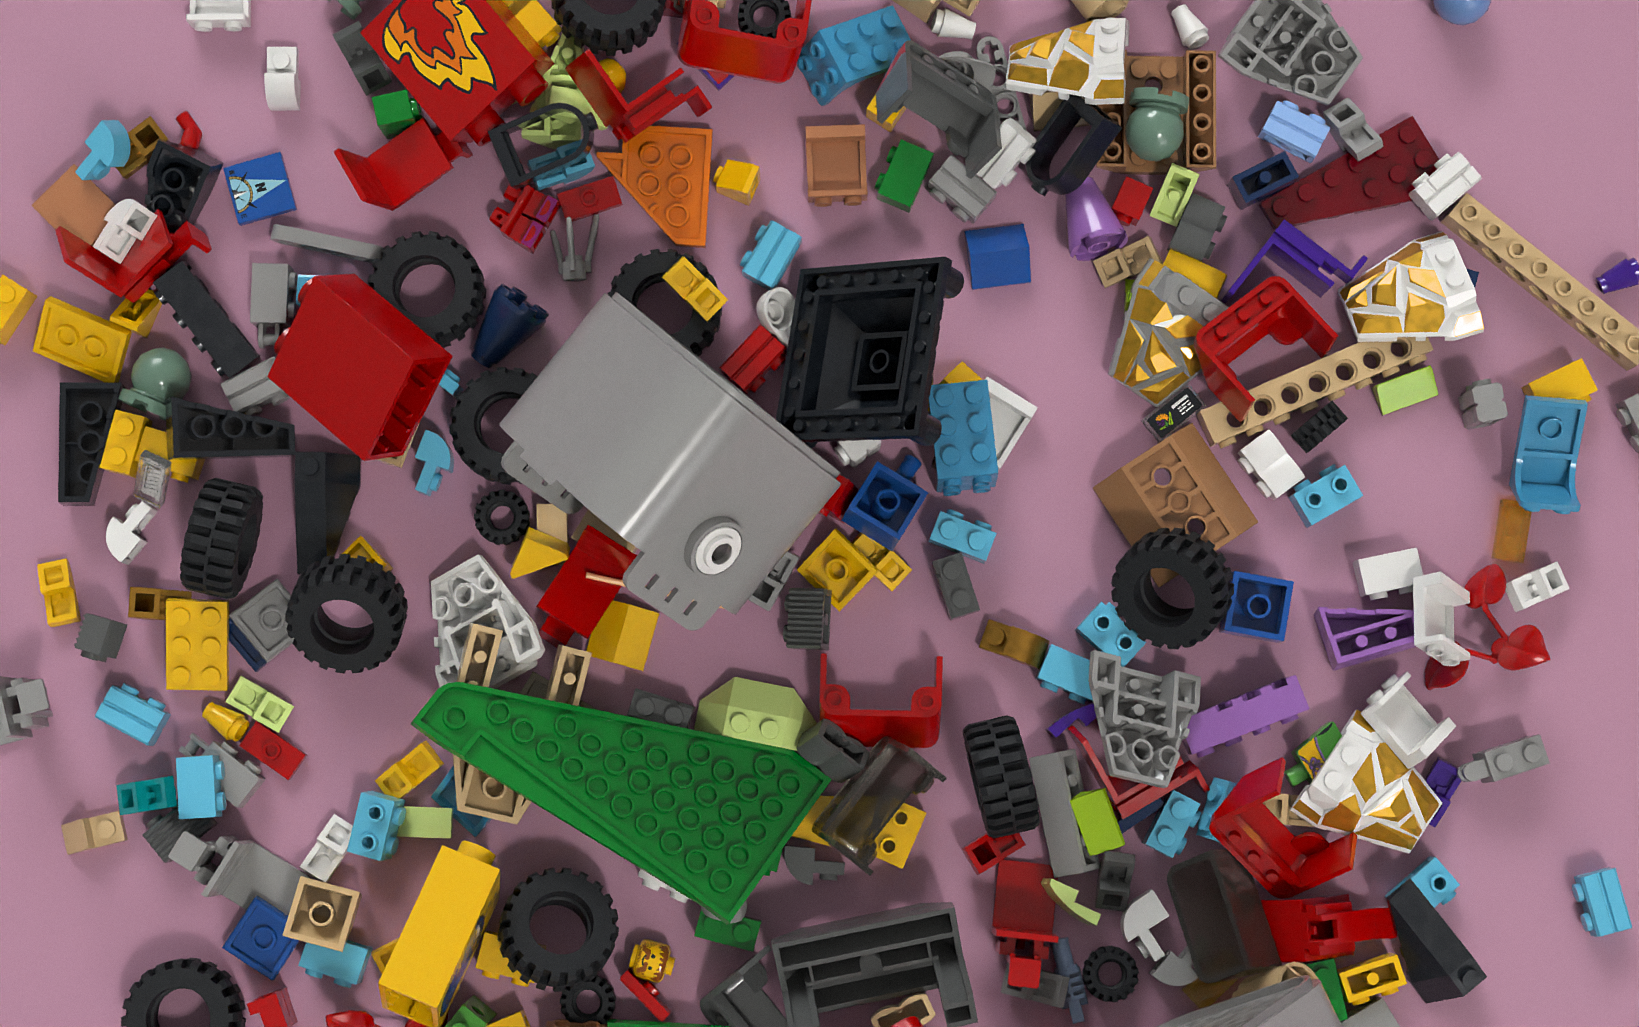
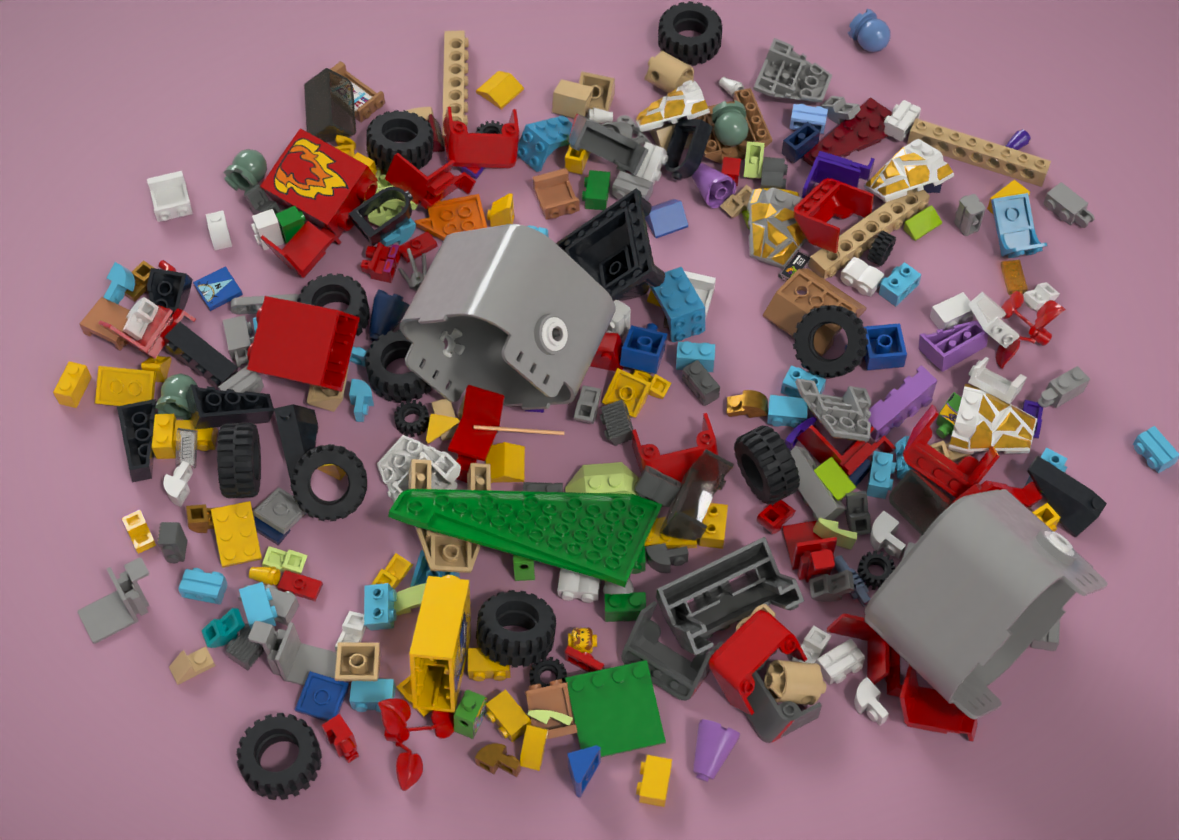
camera: 15 degrees left, 25 degrees down
none -> white brick [251,209,284,251]

